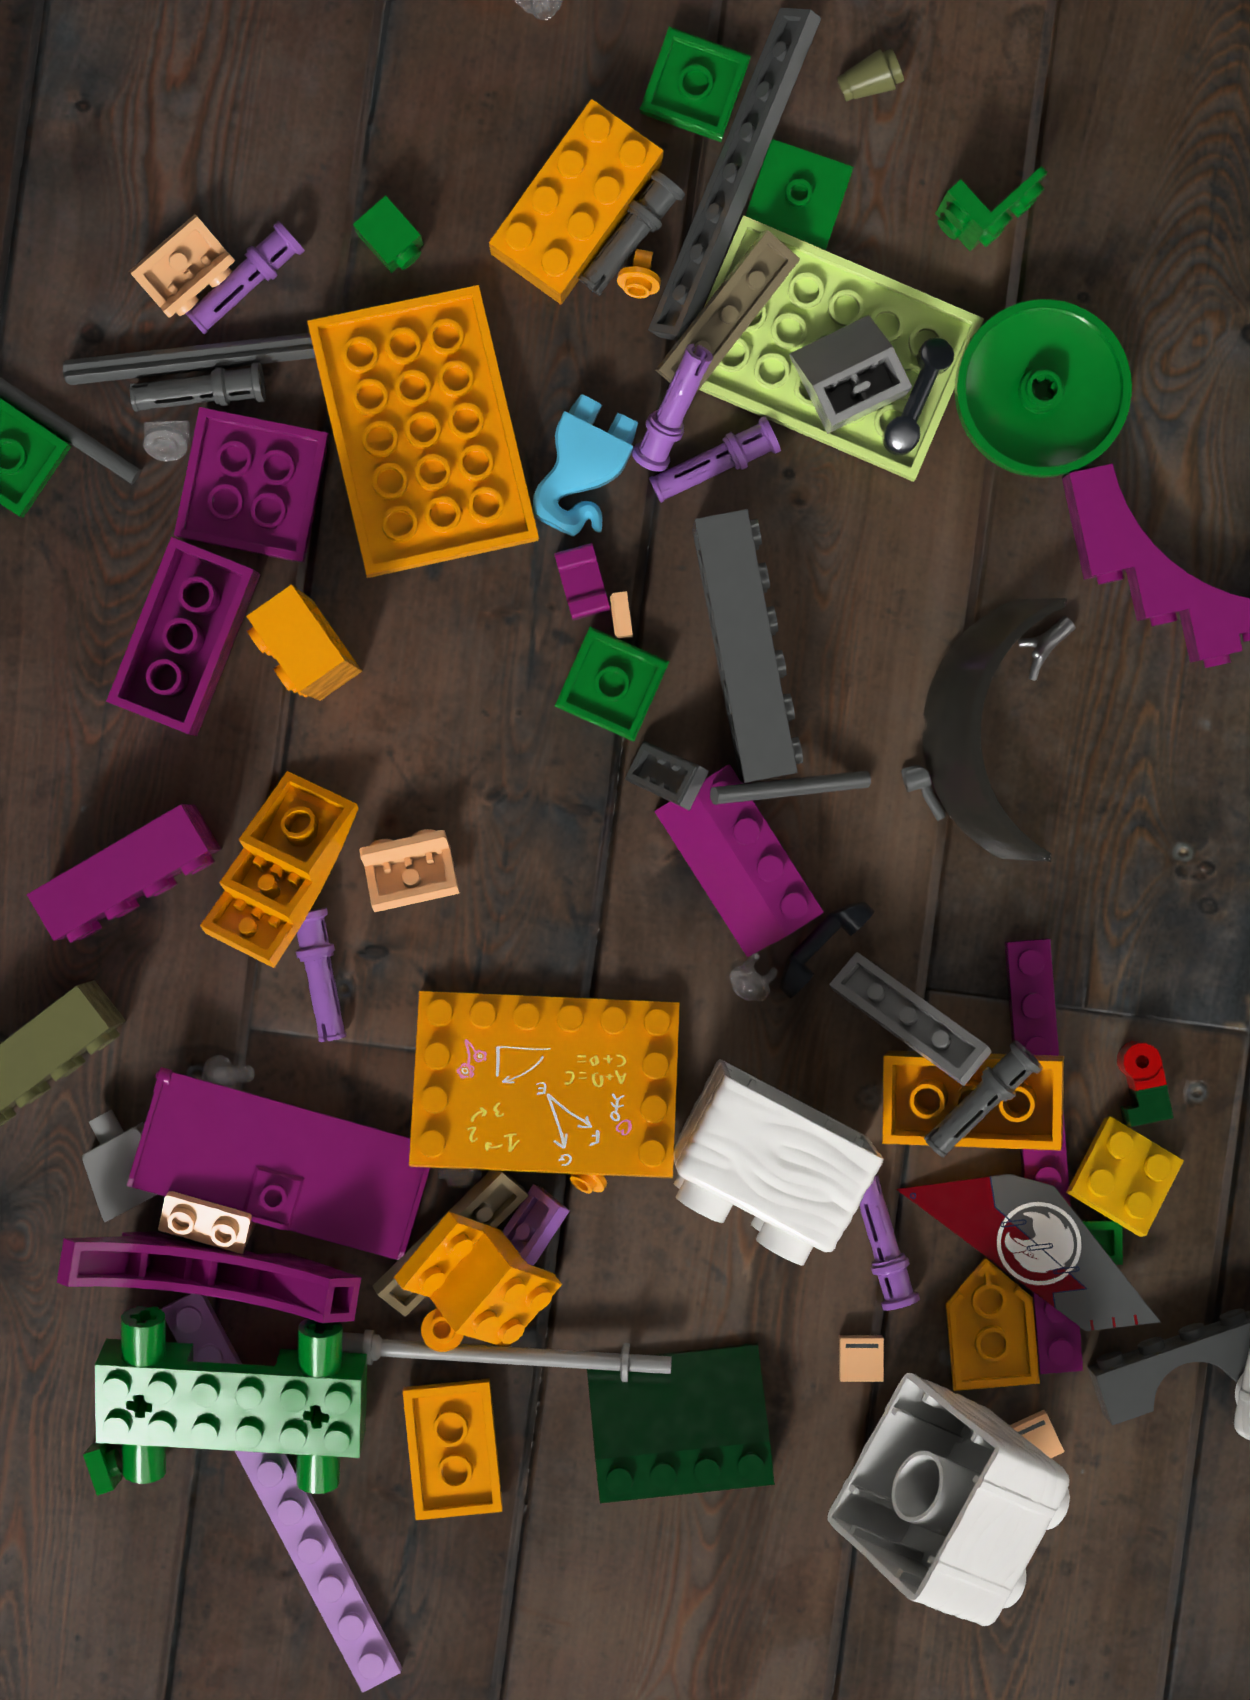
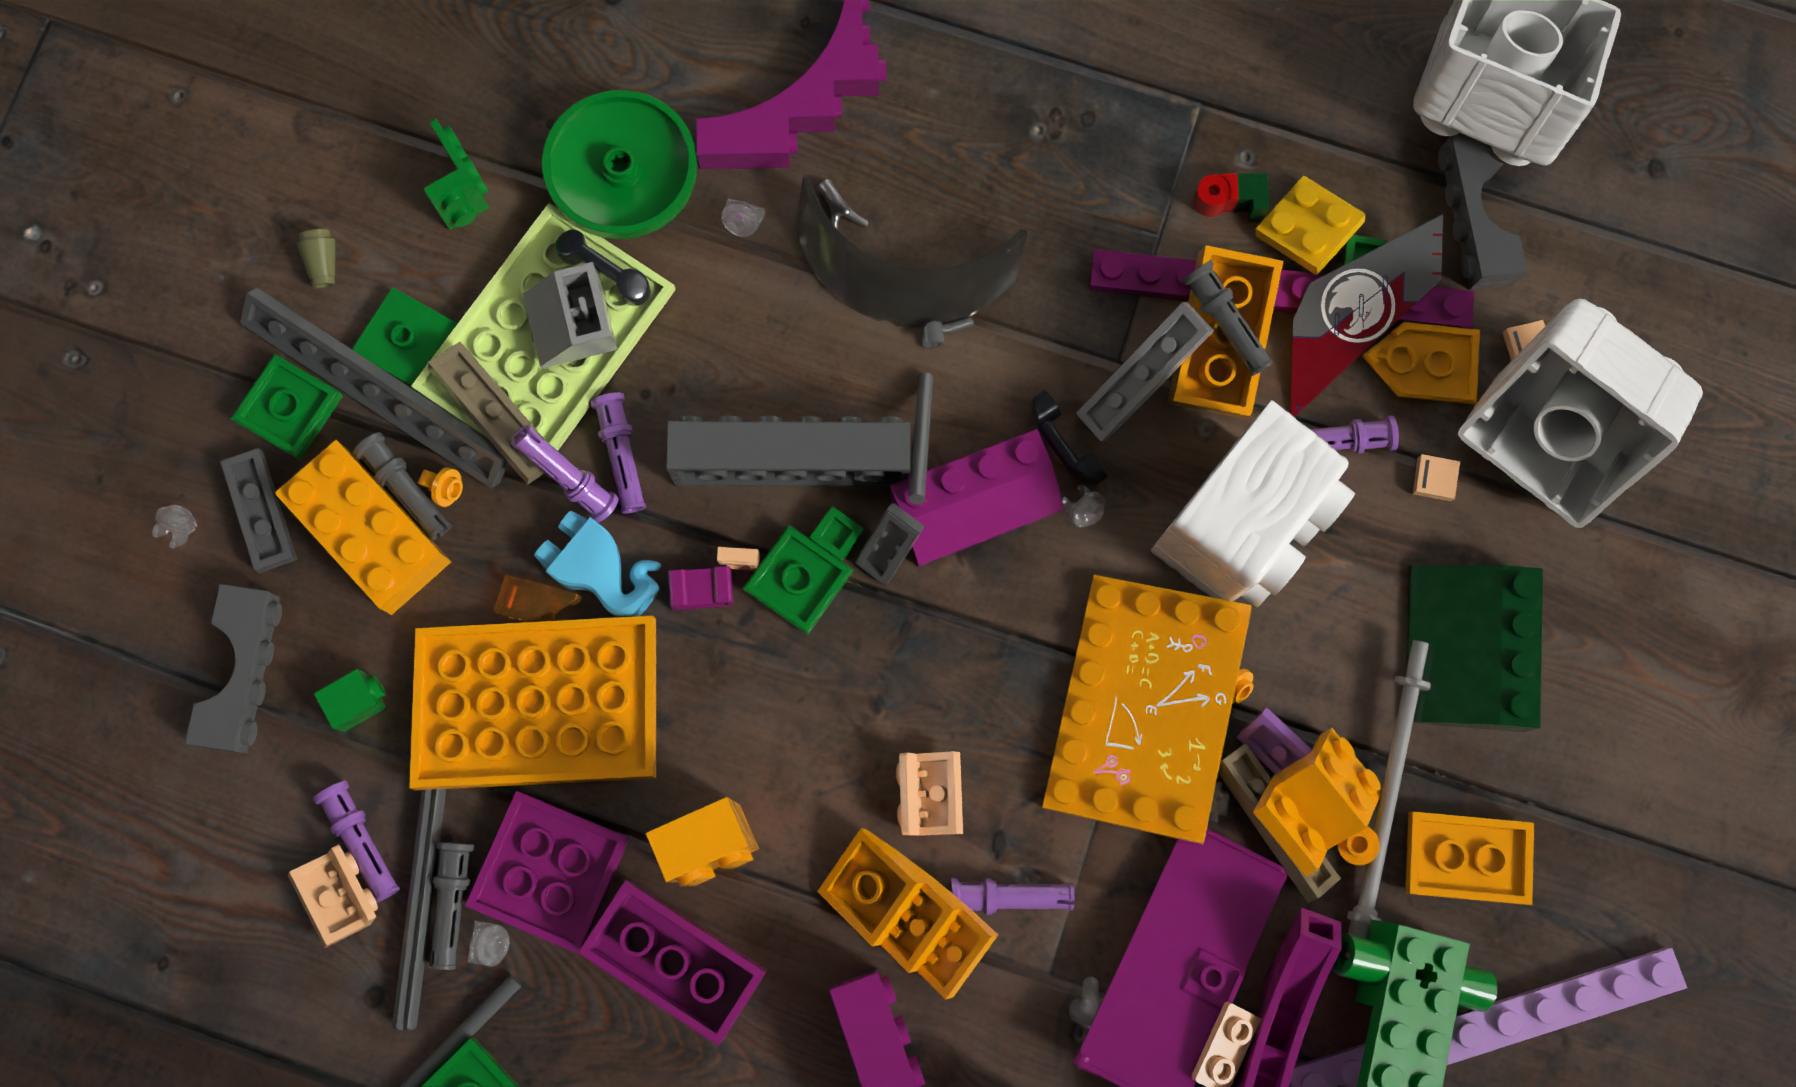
camera: 80 degrees left, 10 degrees down
none -> dark grey arch [185,584,282,754]
none -> dark grey plate [220,448,298,573]
none -> clear orange slope [493,574,582,622]
none -> clear plate [721,198,766,237]
none -> green plate [809,506,864,562]

